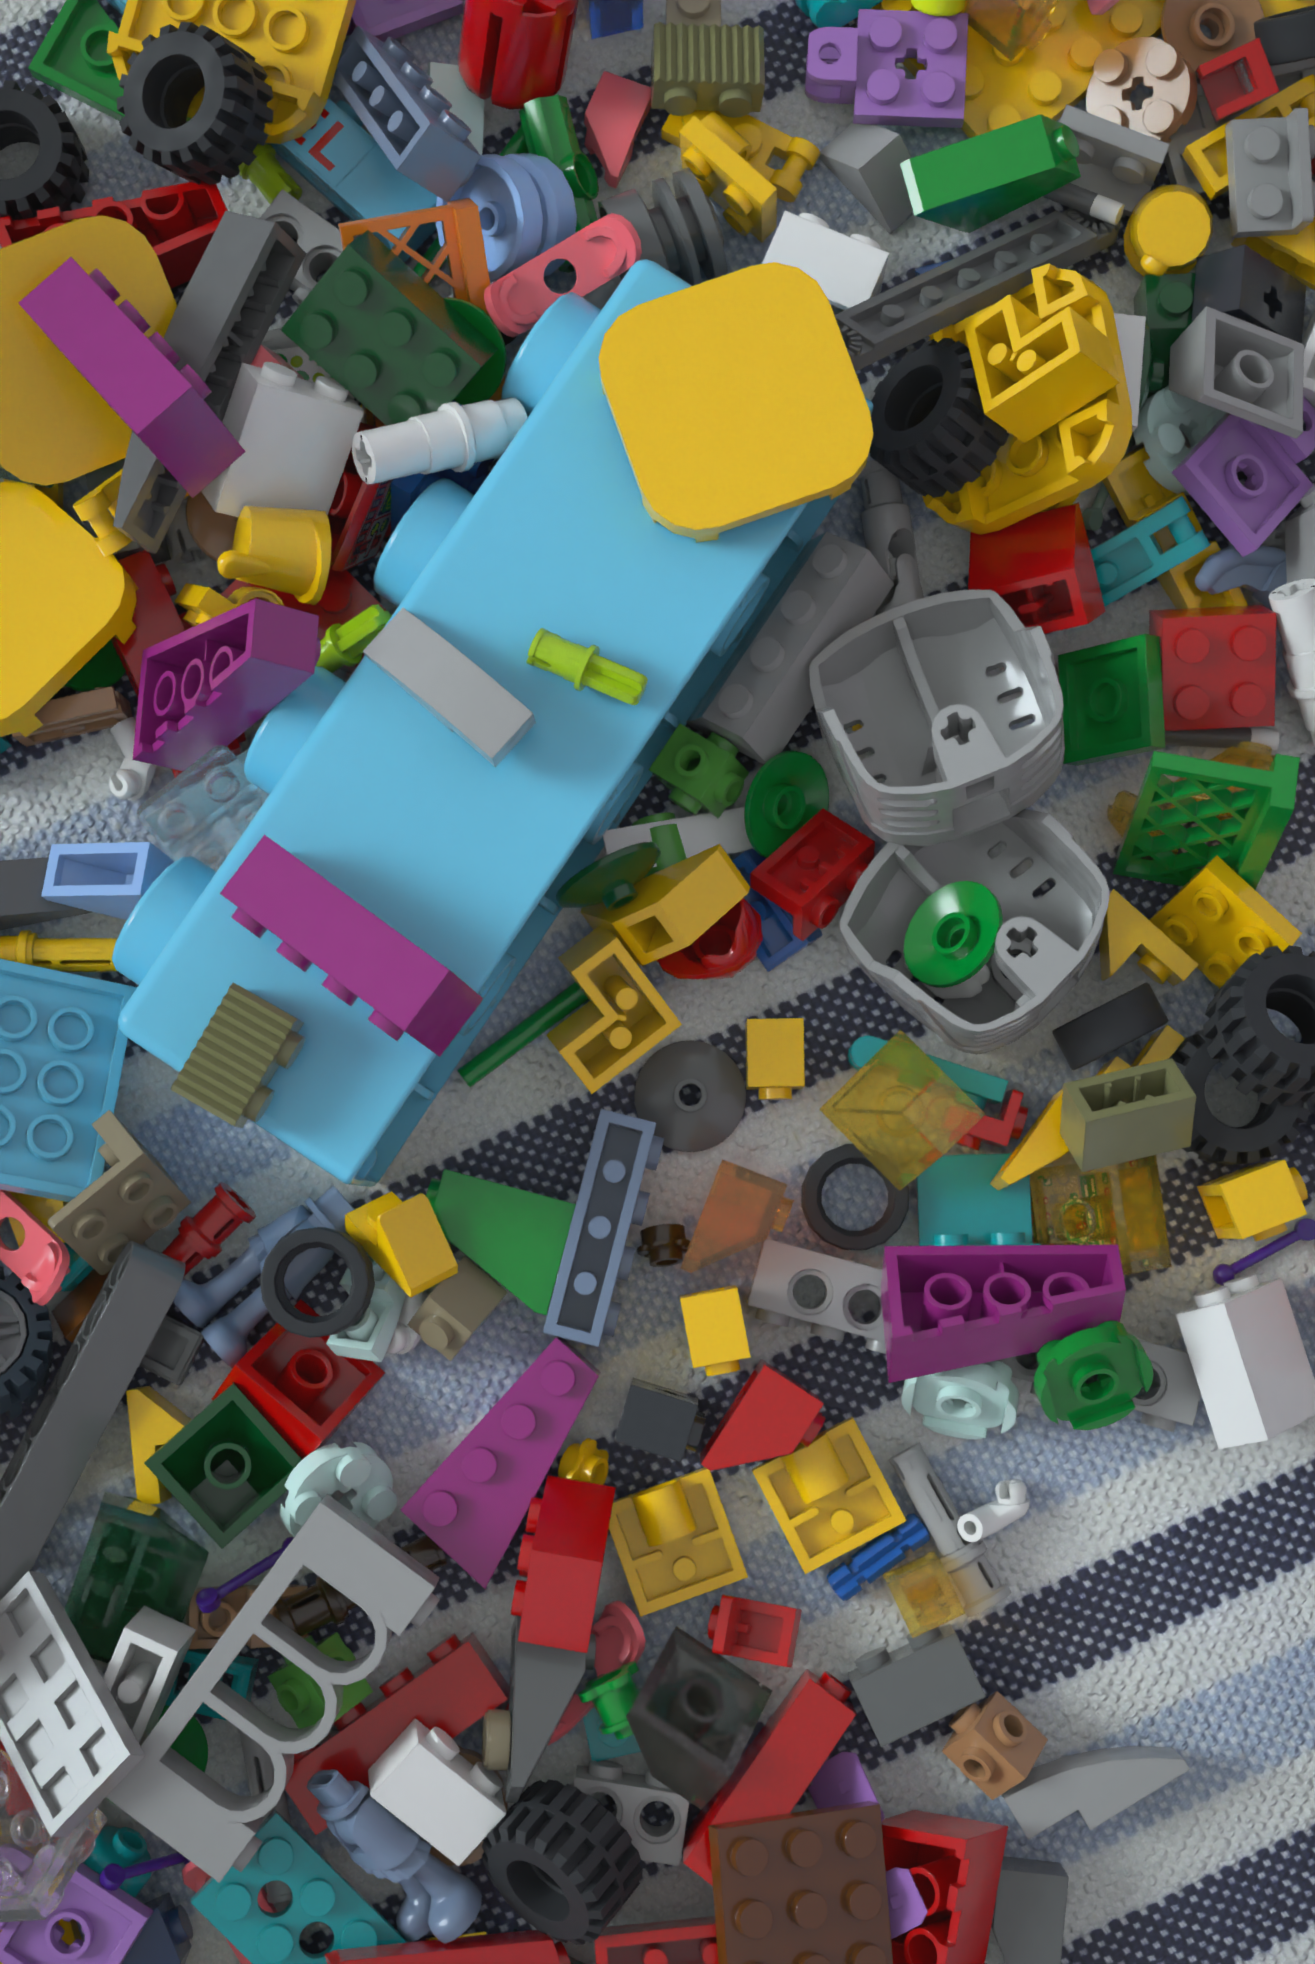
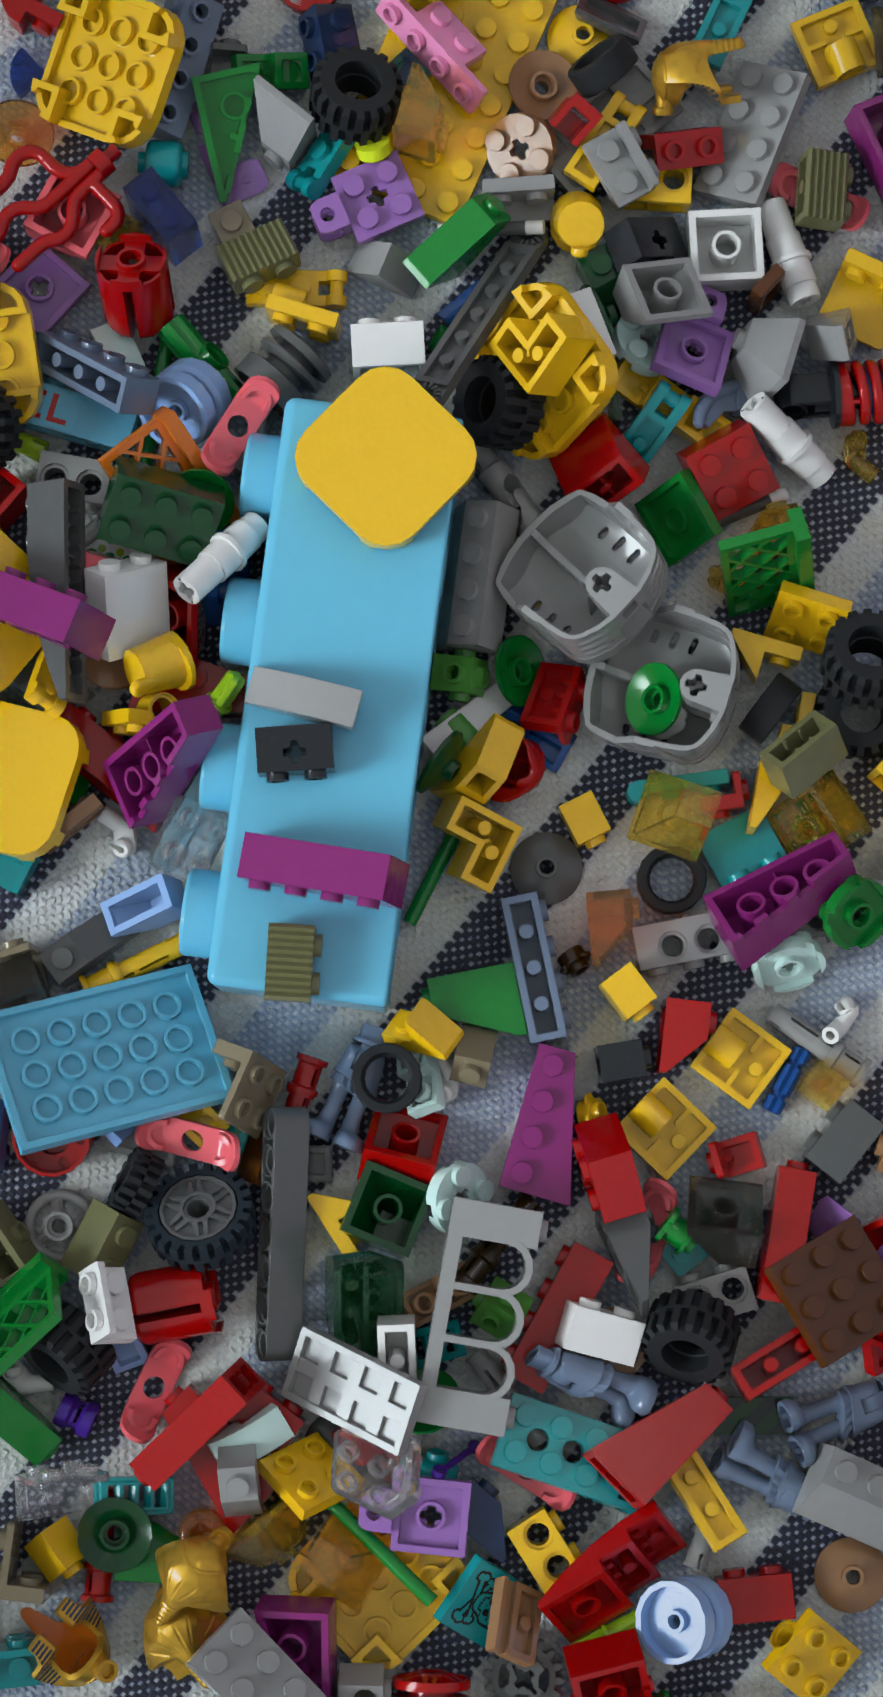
camera: 30 degrees left, 0 degrees up
dark purple hinge [196,1536,294,1613] -> none
dark tan tile [482,1709,511,1771] -> none
lime axle [526,628,648,705] -> none
coral slope [584,71,651,188] -> none
none -> black brick [255,723,335,783]

